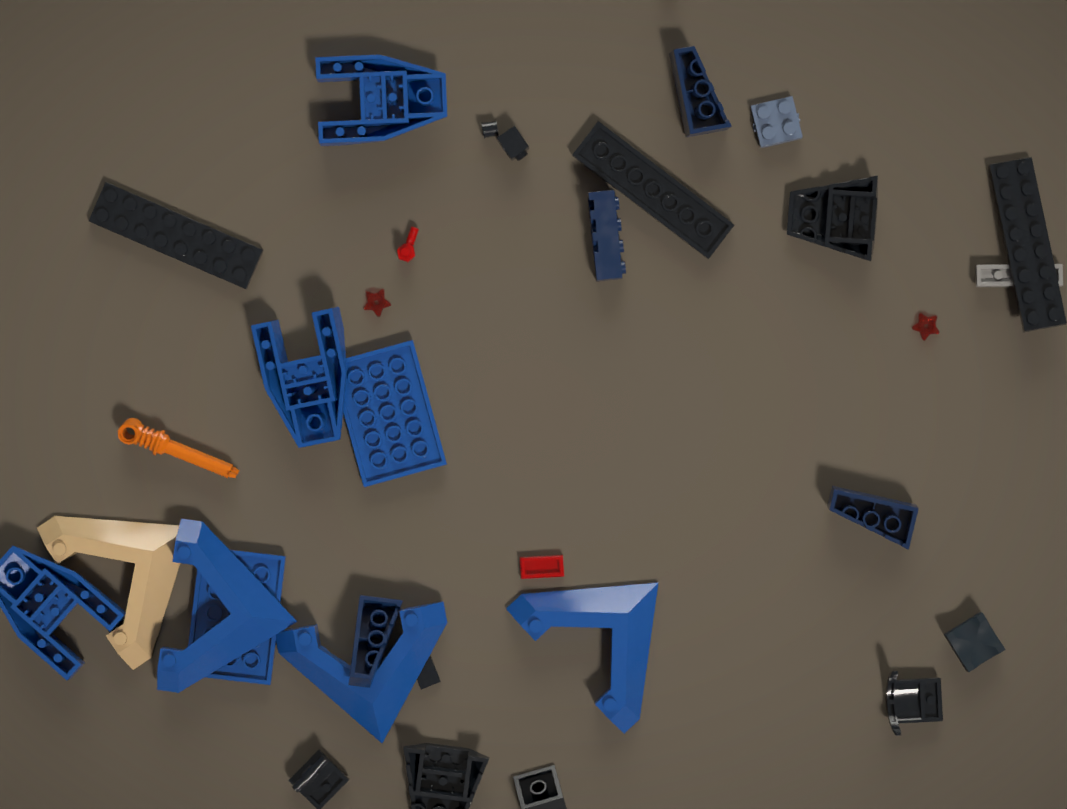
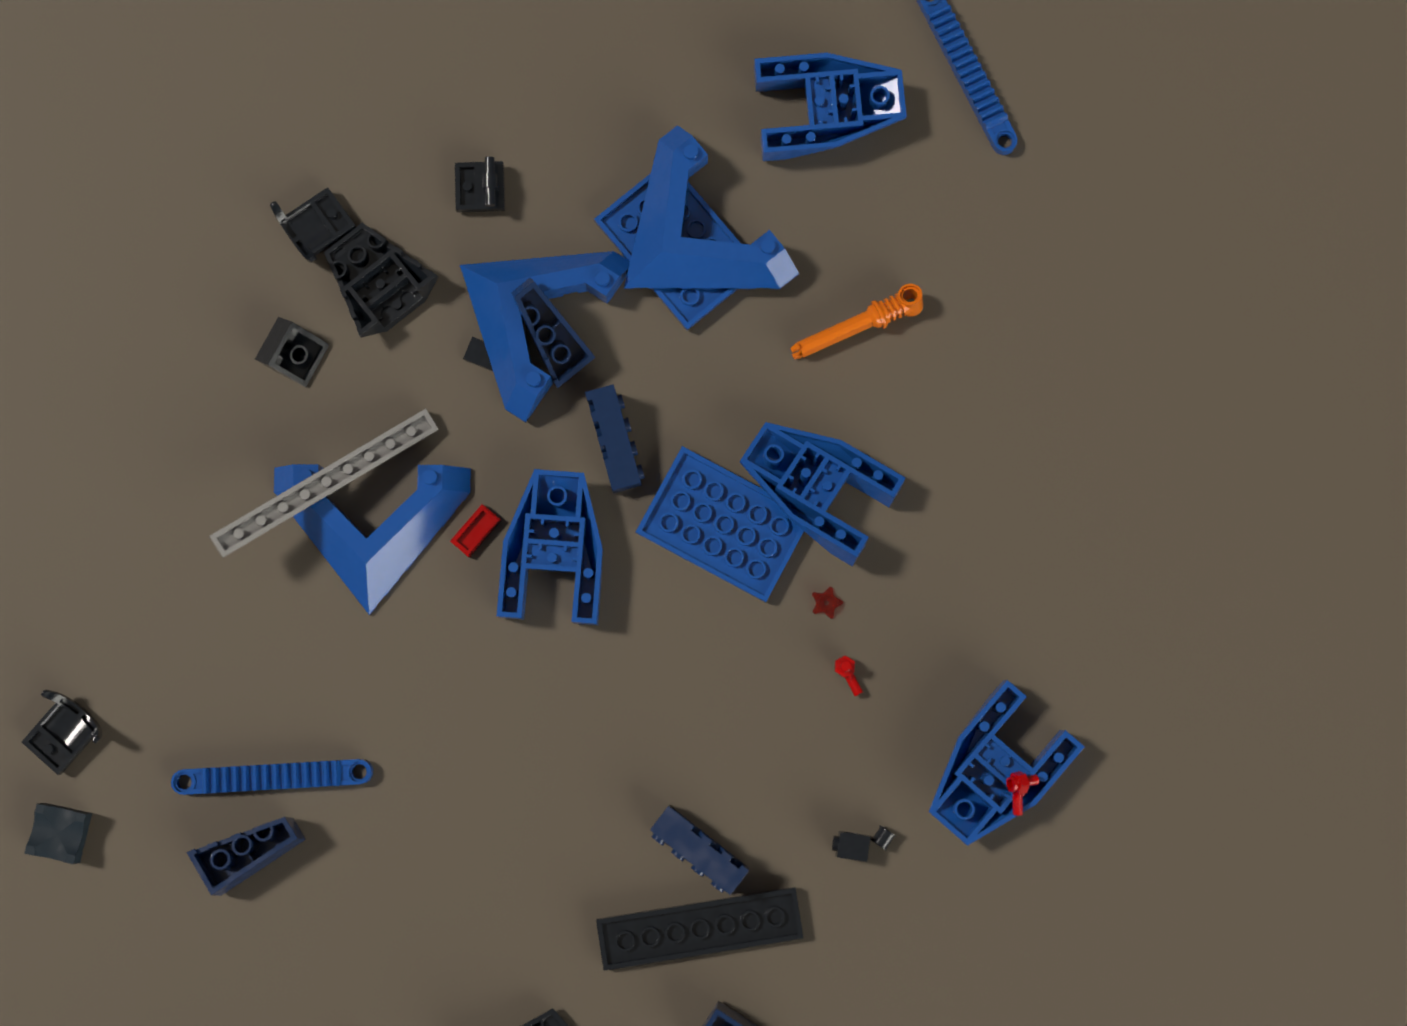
camera: 130 degrees right, 5 degrees down
tan wedge [37,516,181,670] -> none
black plate [89,182,264,290] -> none
none -> blue gear [171,759,373,795]
none -> light grey plate [209,409,439,558]
none -> blue wedge [496,469,603,625]
none -> dark blue wedge [585,384,645,494]
none -> red piece [1006,771,1039,816]

